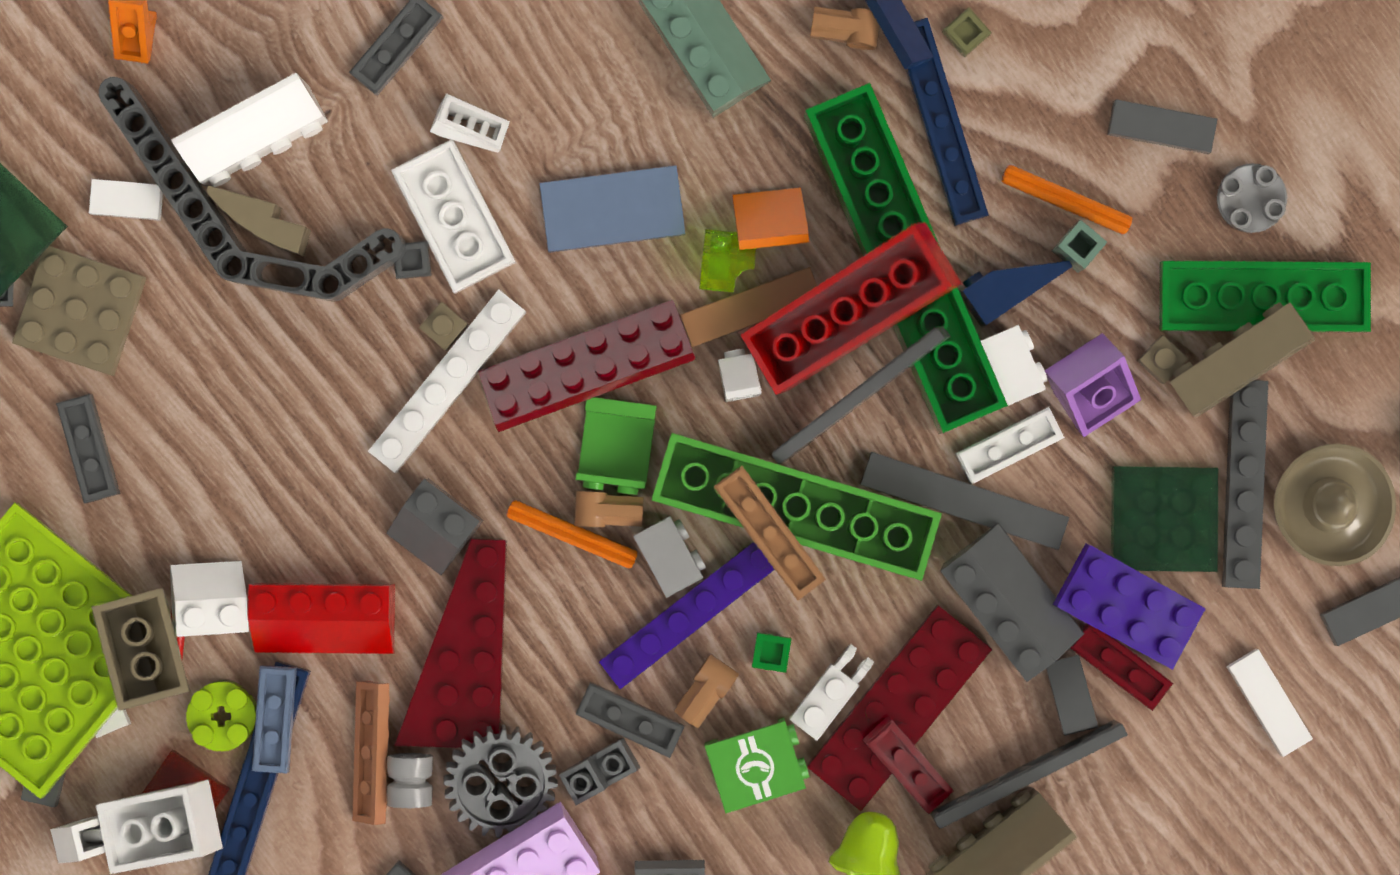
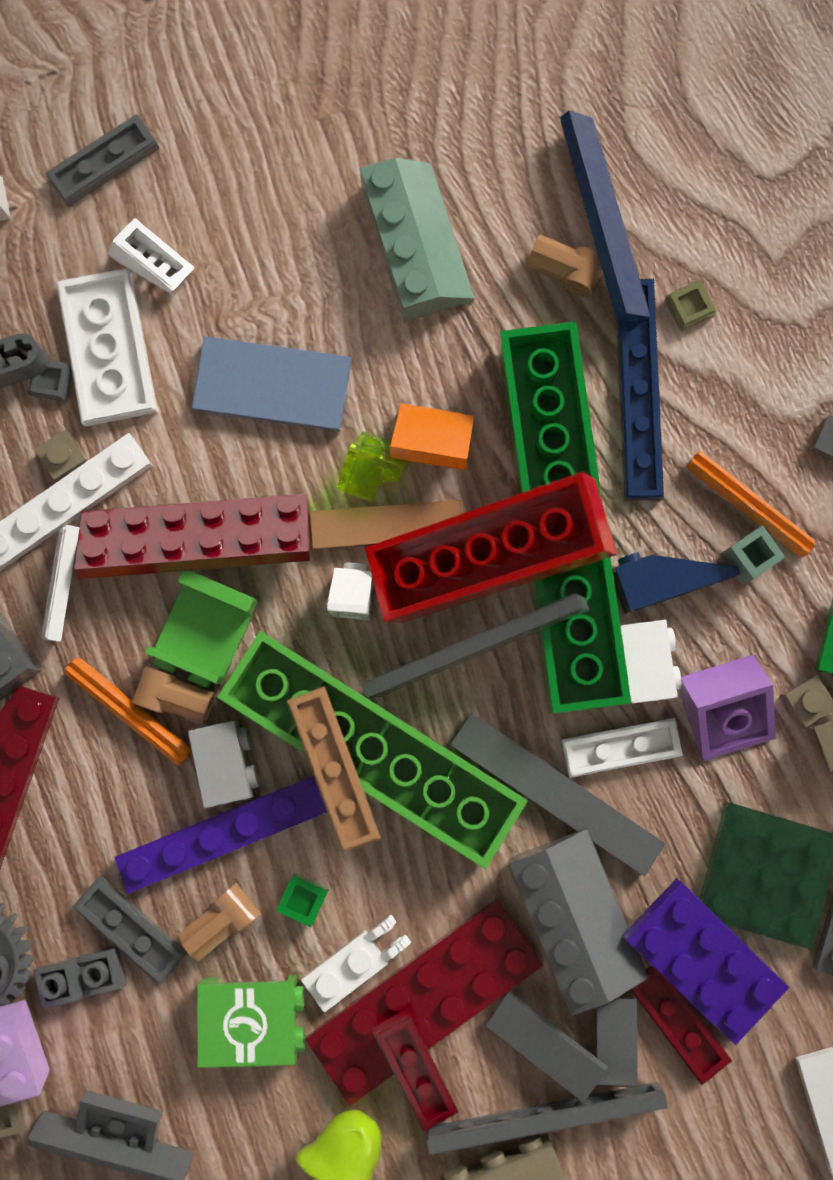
camera: 20 degrees right, 5 degrees down
none -> white tile [41,525,80,642]
none -> dark grey tile [486,991,608,1103]

